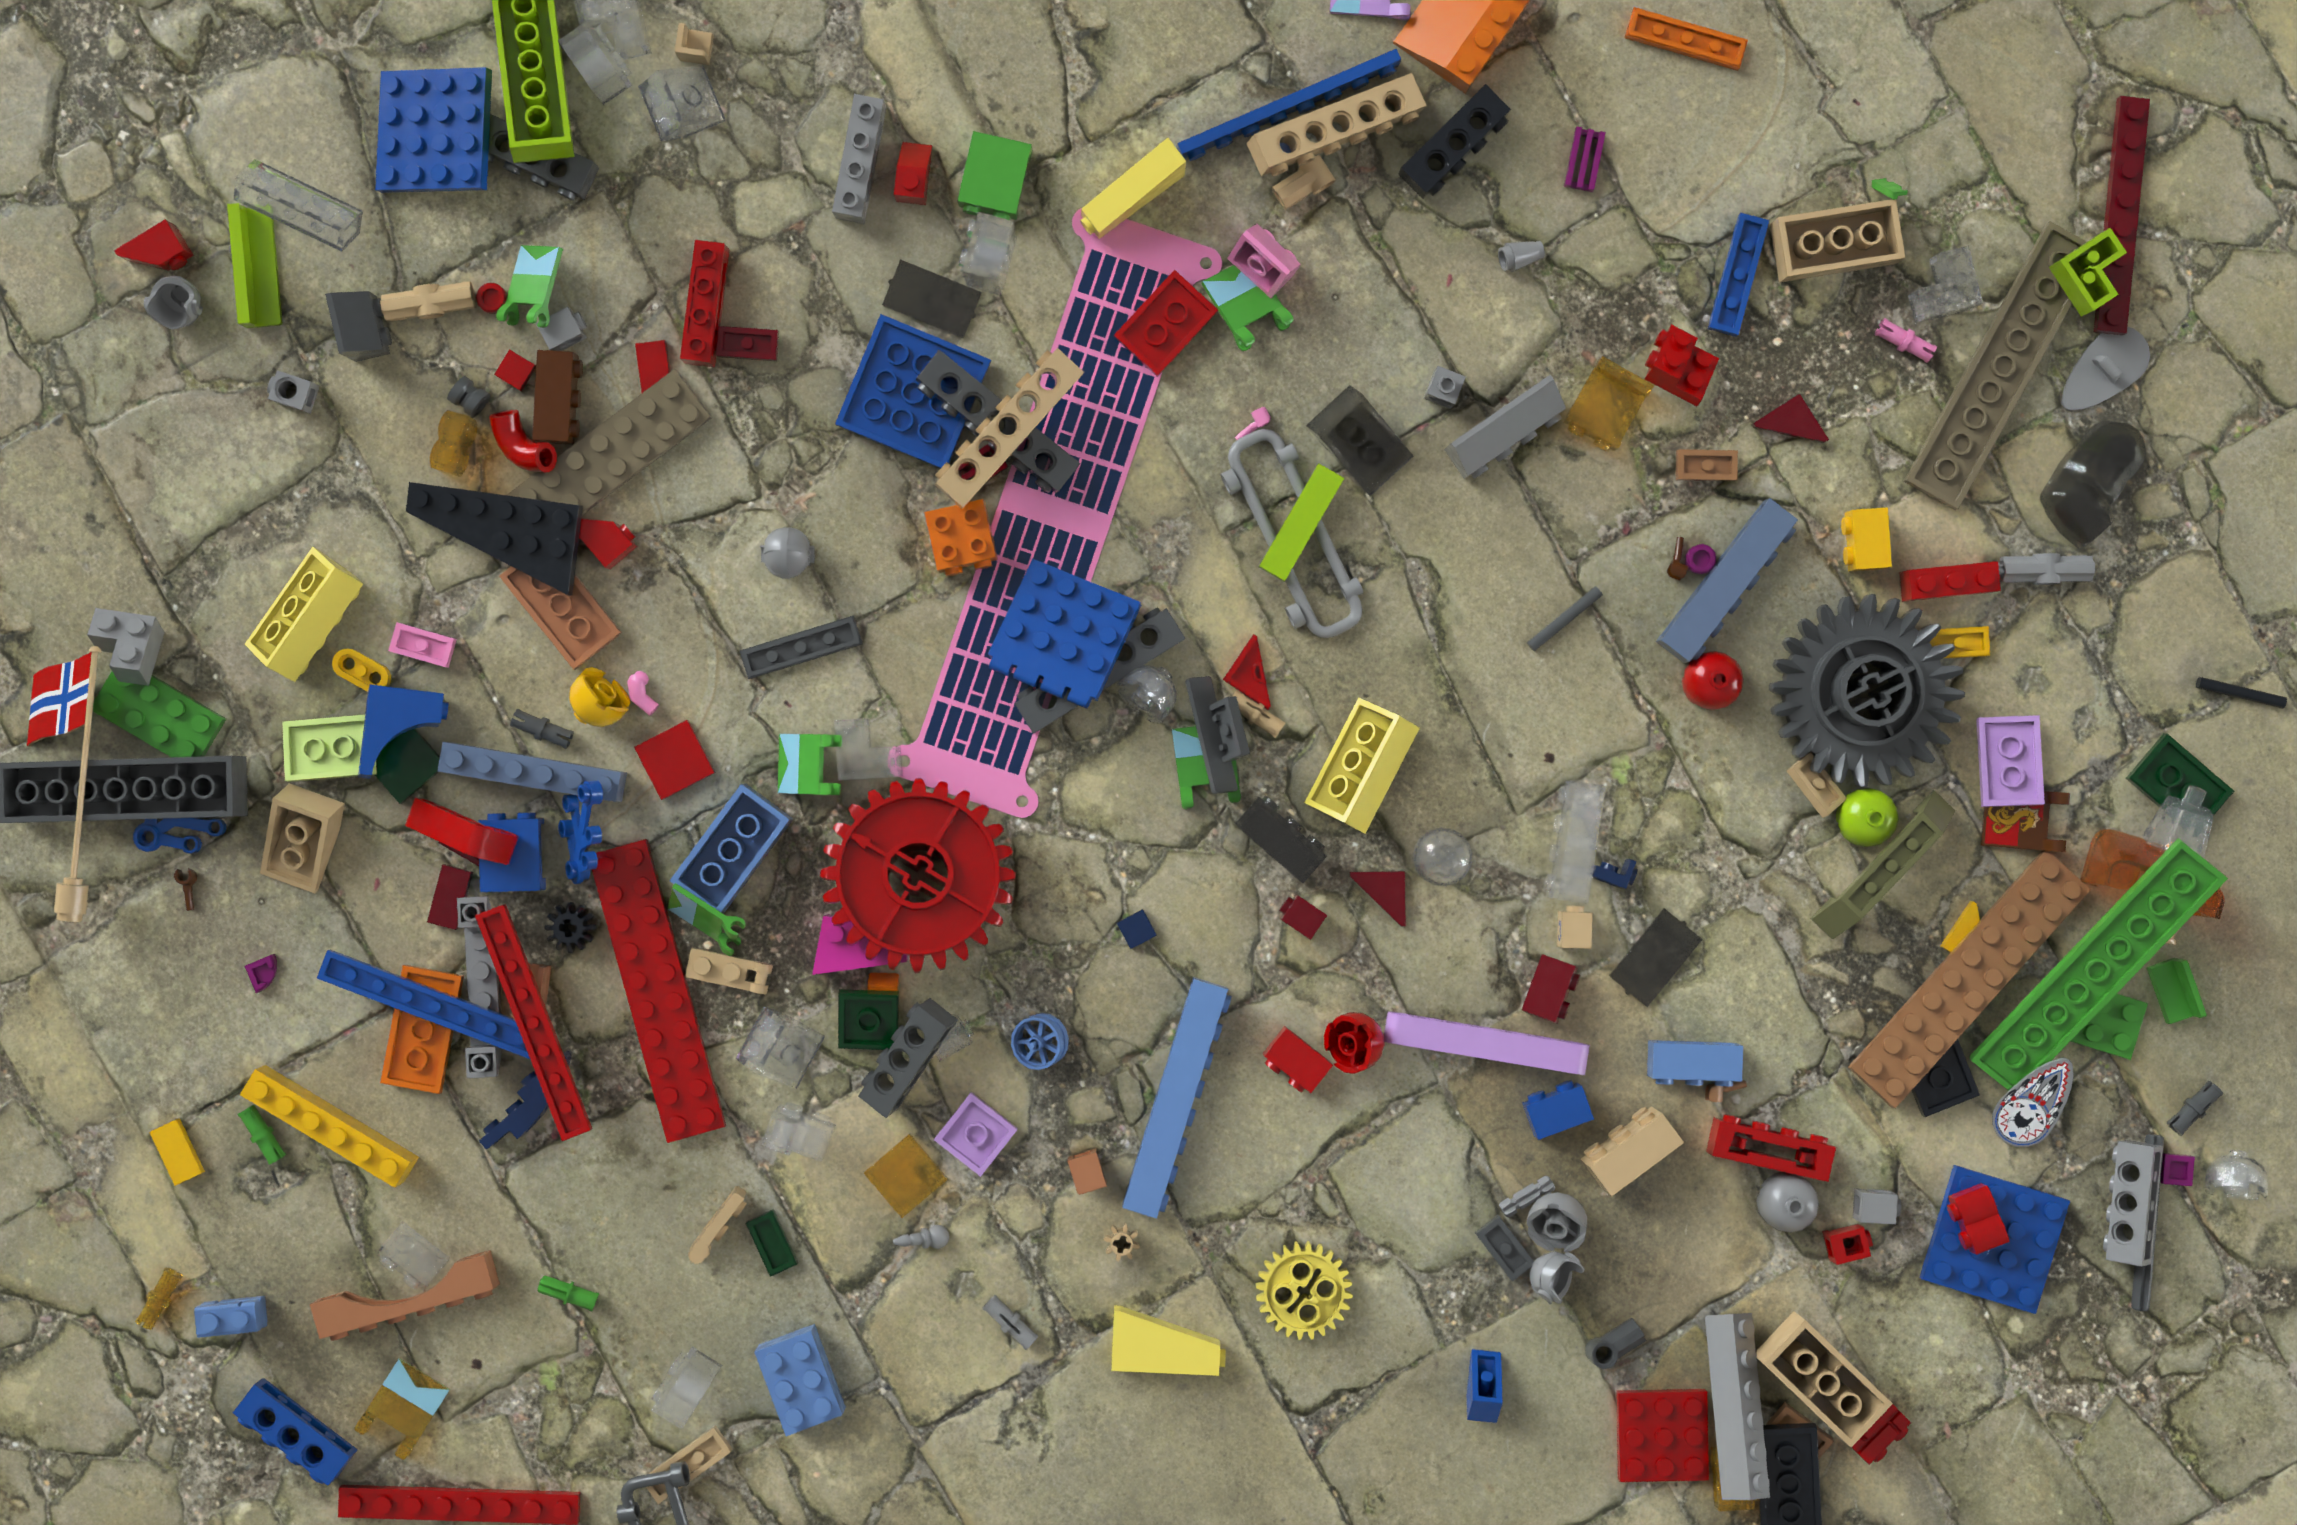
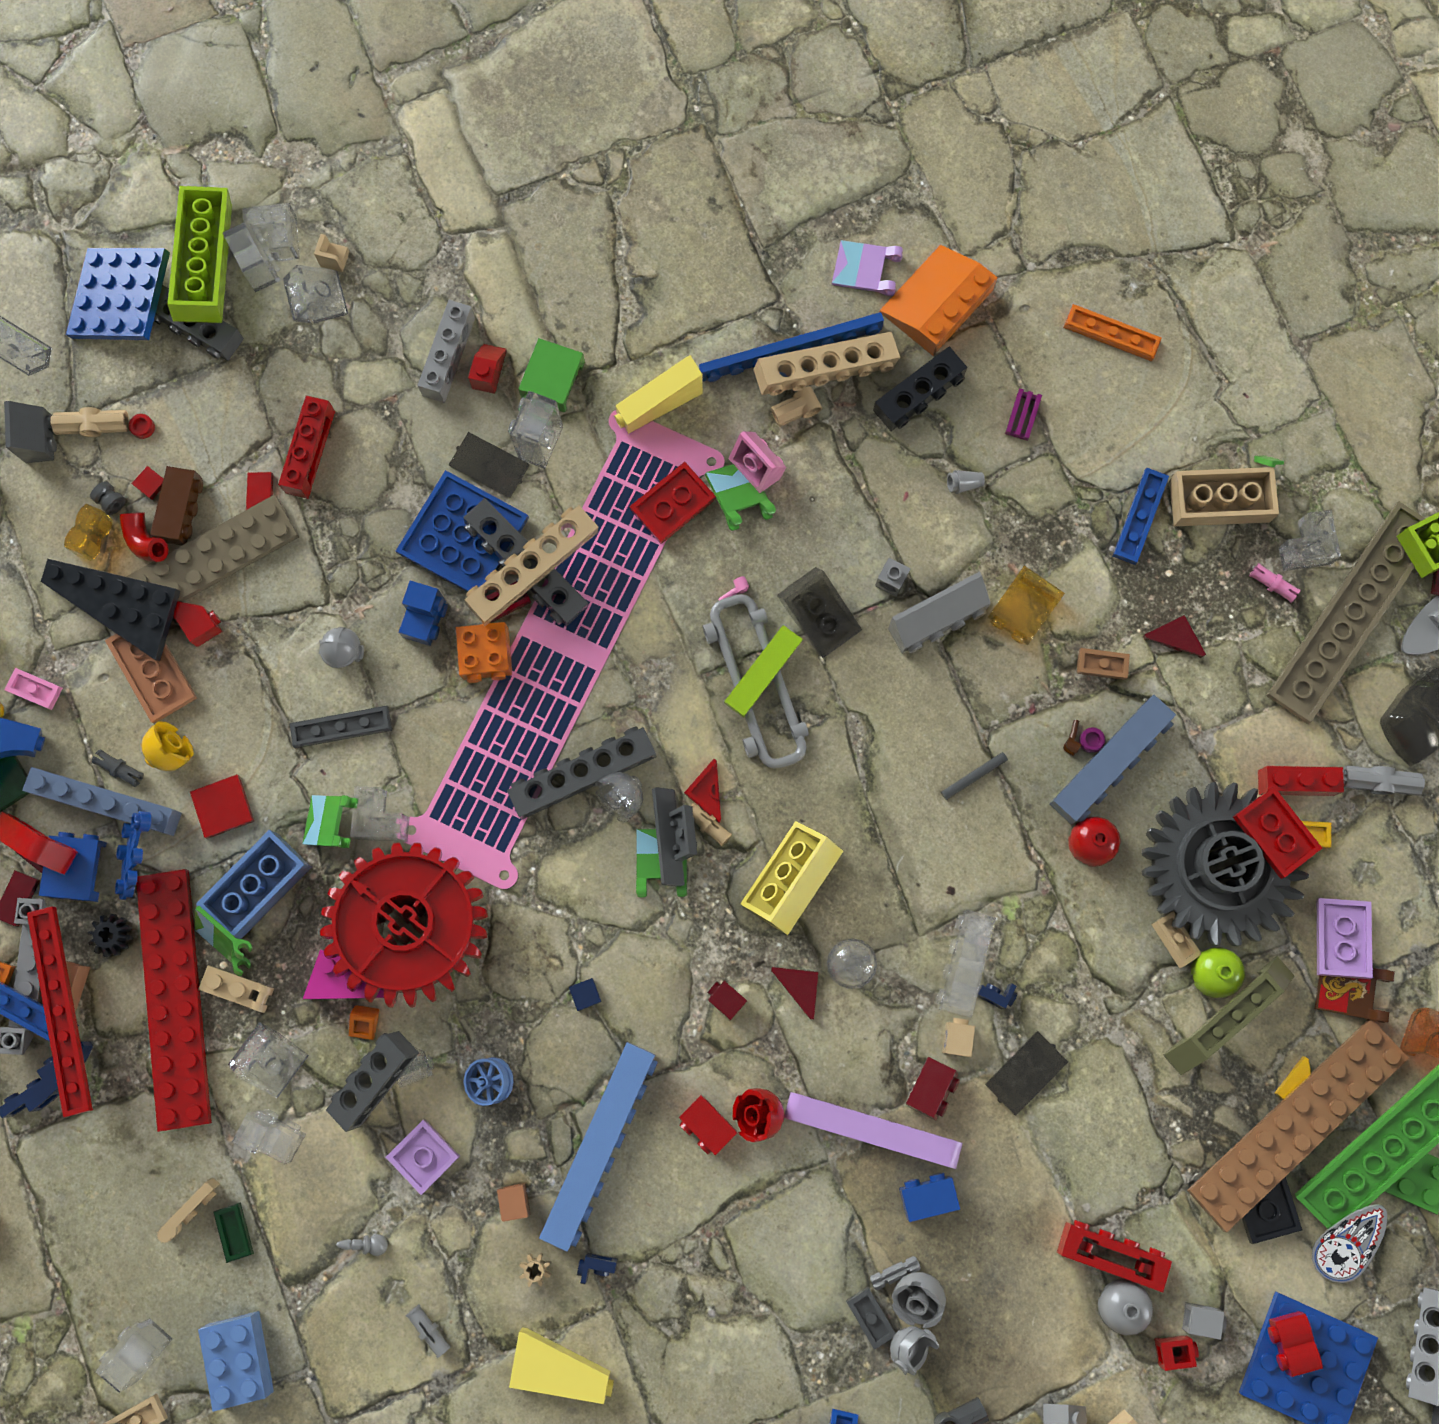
camera: 15 degrees right, 10 degrees down
bright green flag [496,245,563,328] -> none
light grey brick [536,307,587,351] -> none
bright green axle [537,1276,599,1312] -> none
bright pink arm [627,671,659,716] -> none
dark red plate [716,326,779,362] -> none
dark green tile [838,989,899,1050] -> none
clear yellow tile [864,1133,948,1218] -> none
blue hinge [988,558,1142,709] -> none
clear smoke brick [1233,796,1327,883] -> none
light yellow gear [1256,1241,1353,1340] -> none
tan brick [1580,1106,1684,1197] -> none
red plate [1644,324,1719,407] -> none
medium blue brick [1647,1040,1743,1087] -> none
medium nougat hand [1705,1080,1747,1102] -> none
yellow brick [1841,508,1892,571] -> none
none -> blue brick [398,581,448,646]
none -> dark blue bracket [577,1253,618,1284]
none -> red plate [1233,787,1322,879]

